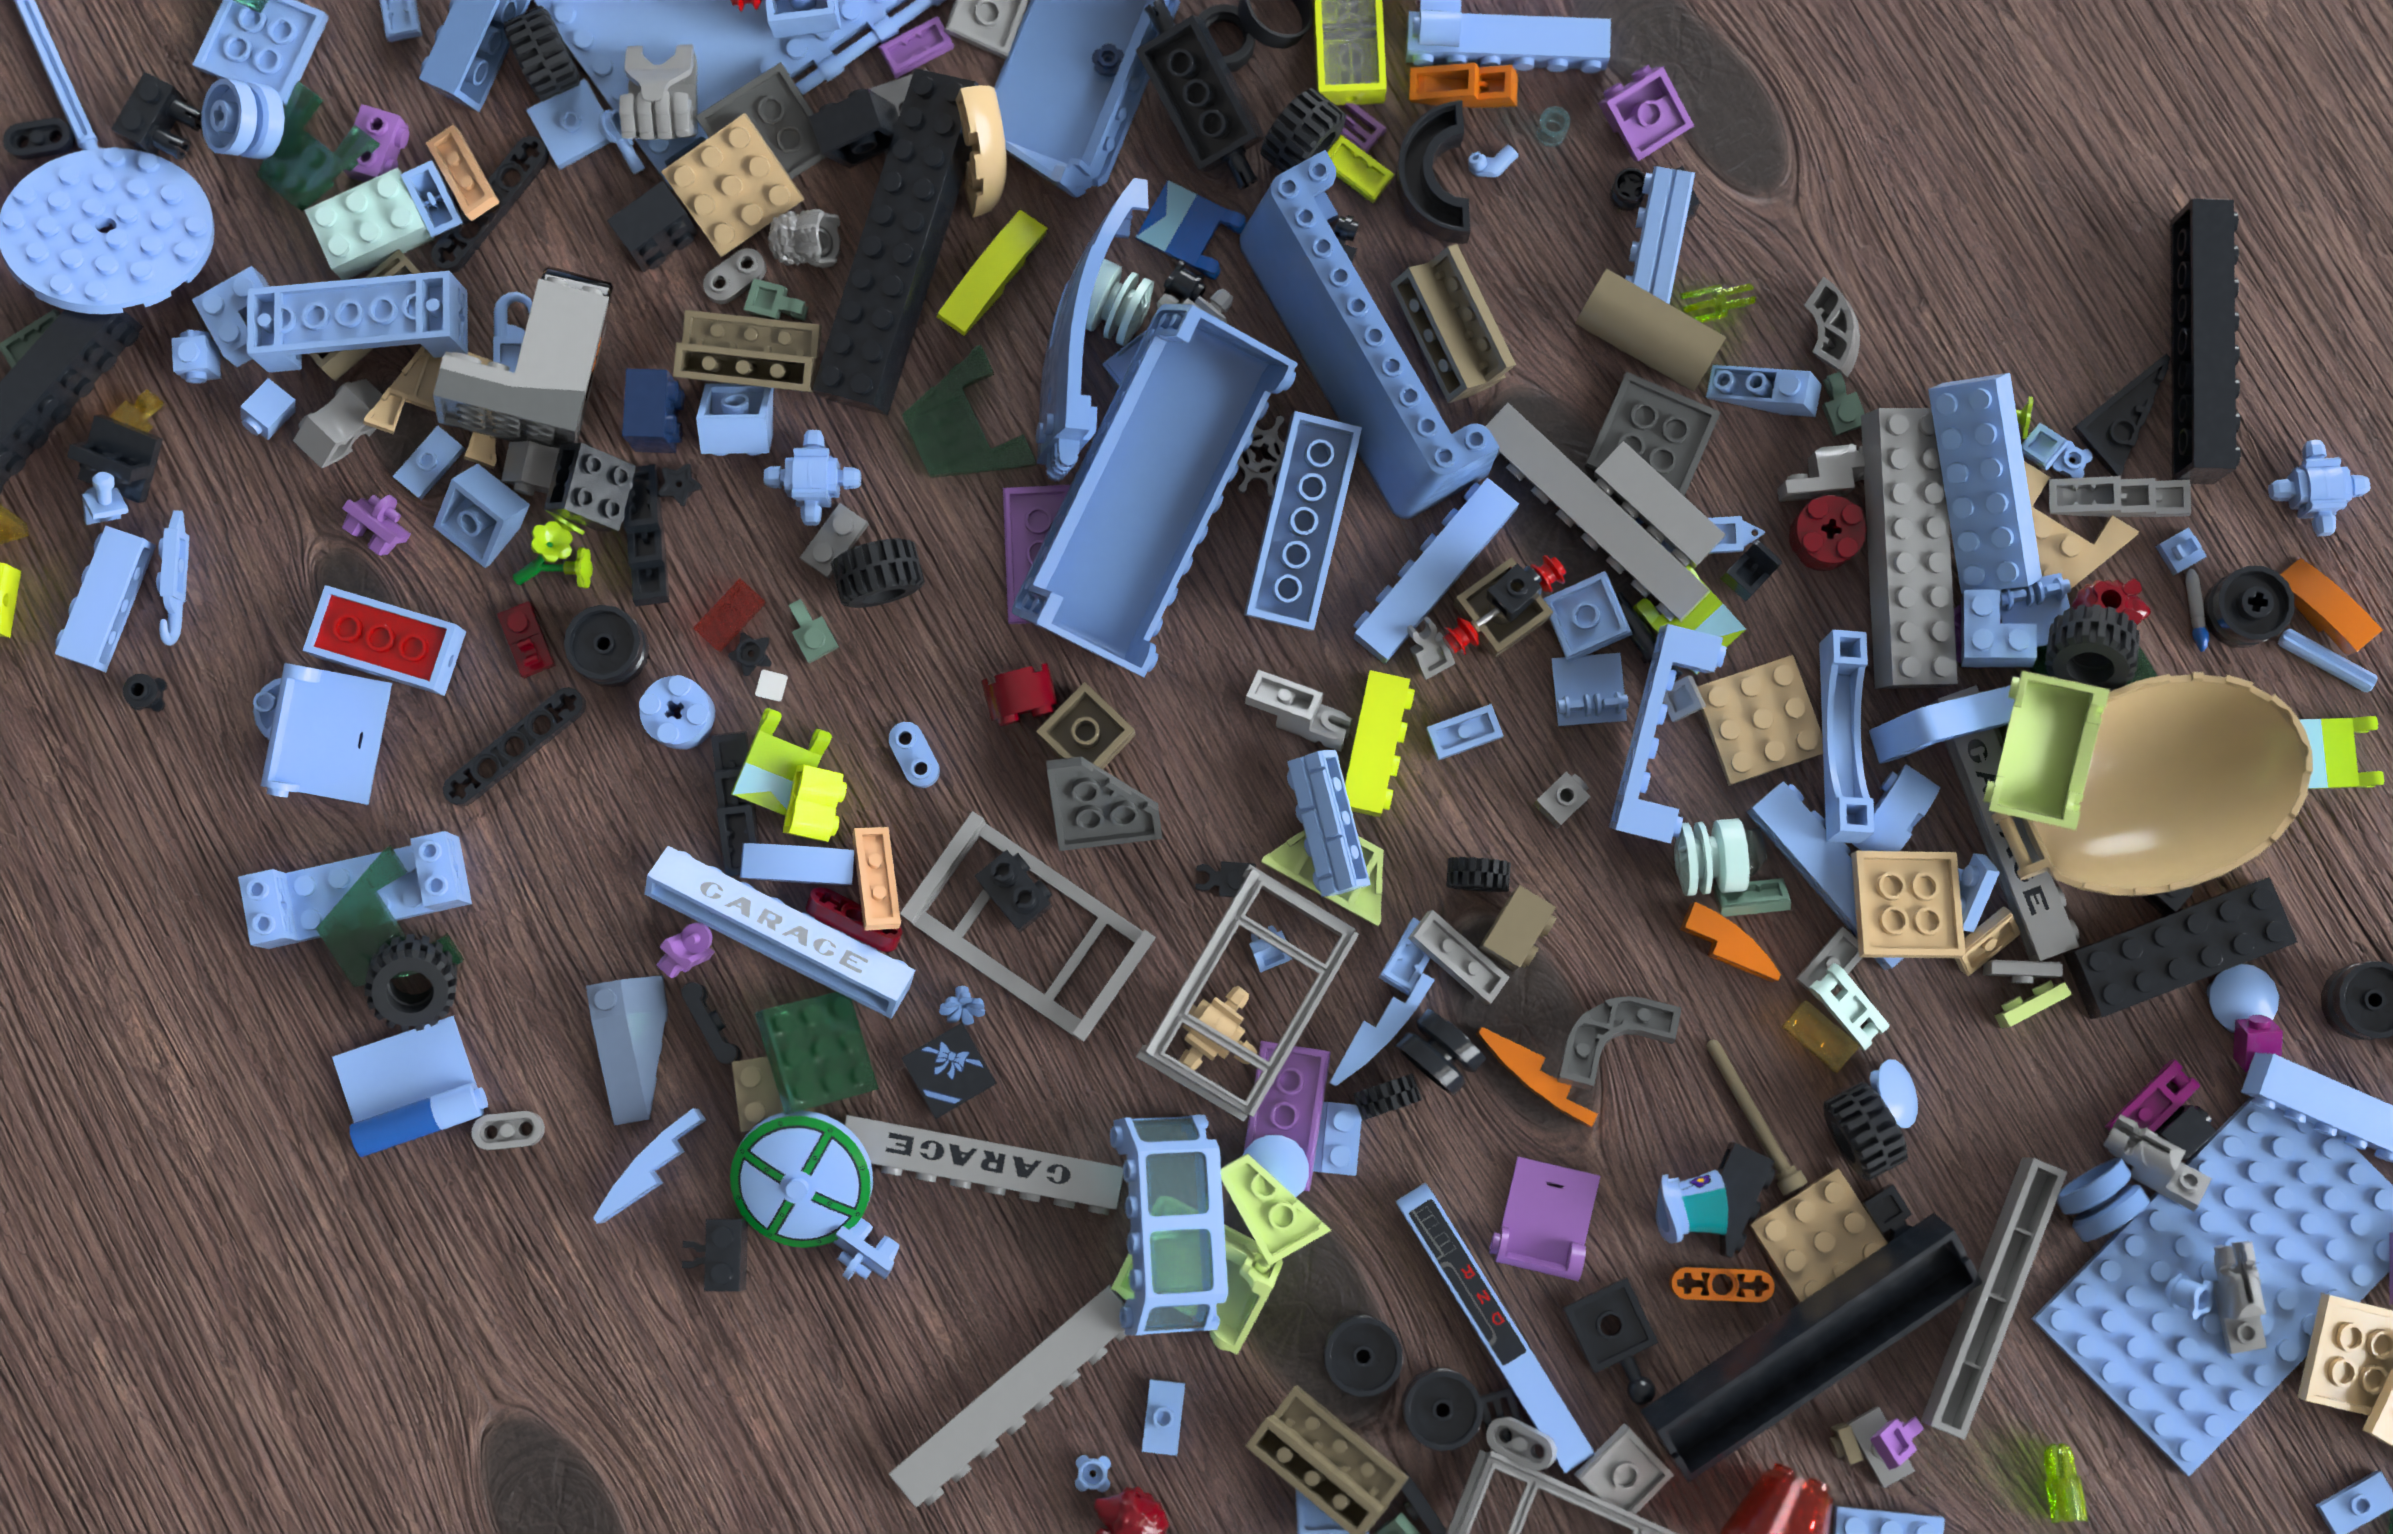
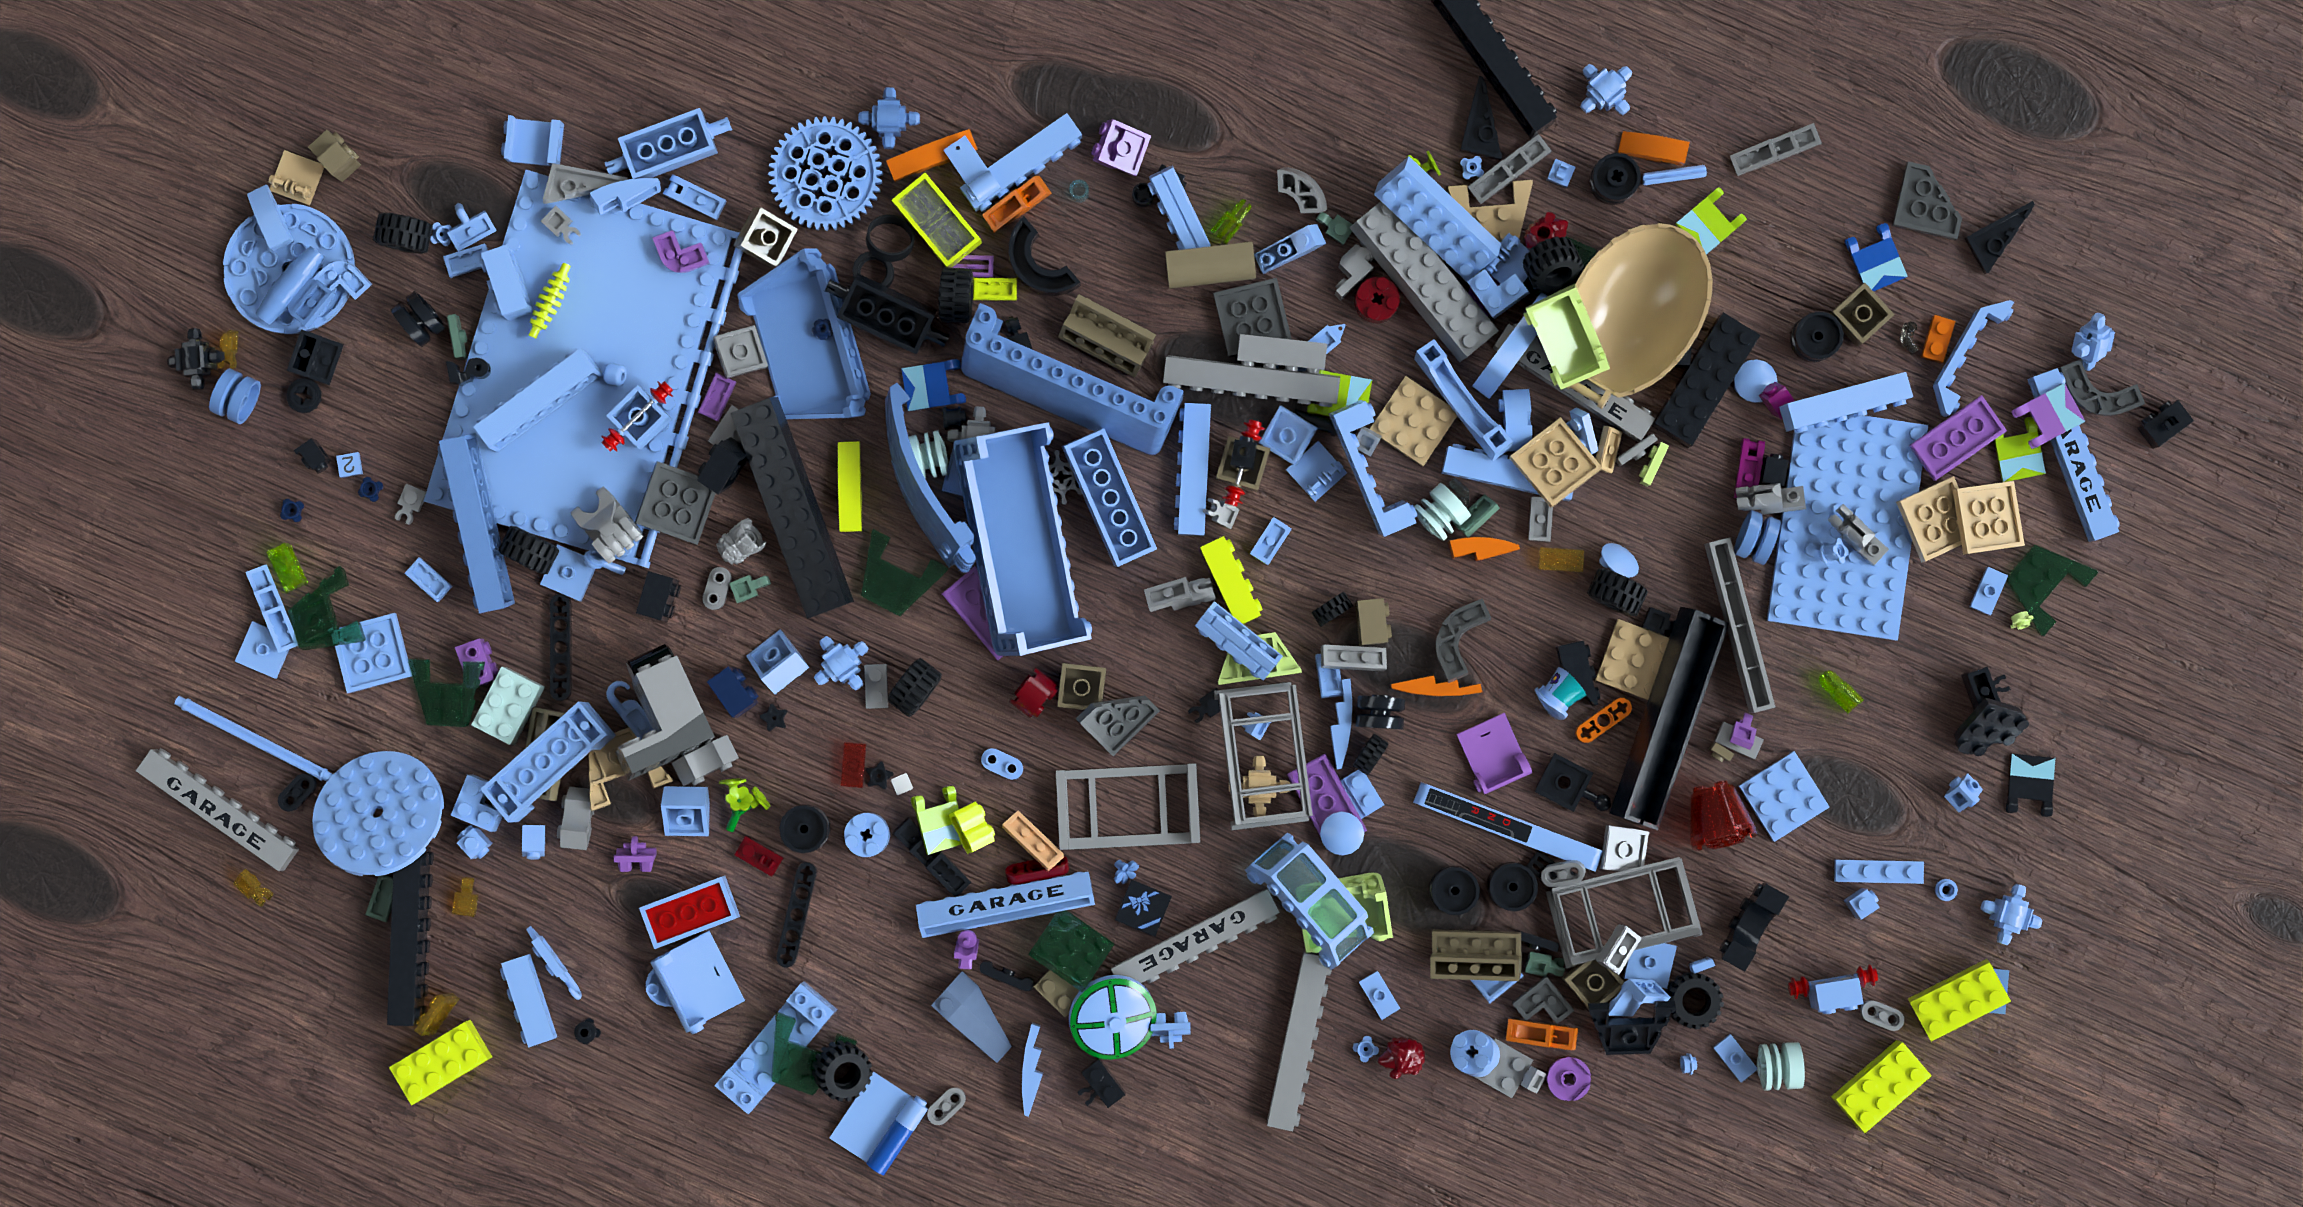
camera: 40 degrees left, 5 degrees up
black bracket [67,414,163,503] -> none
light blue piece [82,472,128,525] -> none
black brick [111,72,202,160] -> none
light blue wheel [201,79,284,159] -> none
light blue plate [393,425,466,500] -> none
light blue slope [401,160,463,238] -> none
light nougat plate [426,125,500,221] -> none
black brick [544,443,636,531] -> none
black slope [624,464,670,607] -> none
tan plate [661,113,805,257] -> none
dark tan brick [673,310,822,392] -> none
light blue slope [740,843,854,886] -> none
sand green plate [789,599,839,664] -> none
tan brick [956,85,1007,217] -> none
black brick [974,850,1053,933] -> none
yellowish green wing [1221,1153,1331,1266] -> none
light blue arm [1468,145,1518,177] -> none
light grey brick [1533,771,1591,828] -> none
dark tan piece [1706,1039,1808,1196] -> none
black bracket [1720,540,1782,602] -> none
light aqua plate [1809,963,1889,1051] -> none
light blue tile [2021,423,2069,471] -> none
light grey piece [2186,568,2209,652] -> none

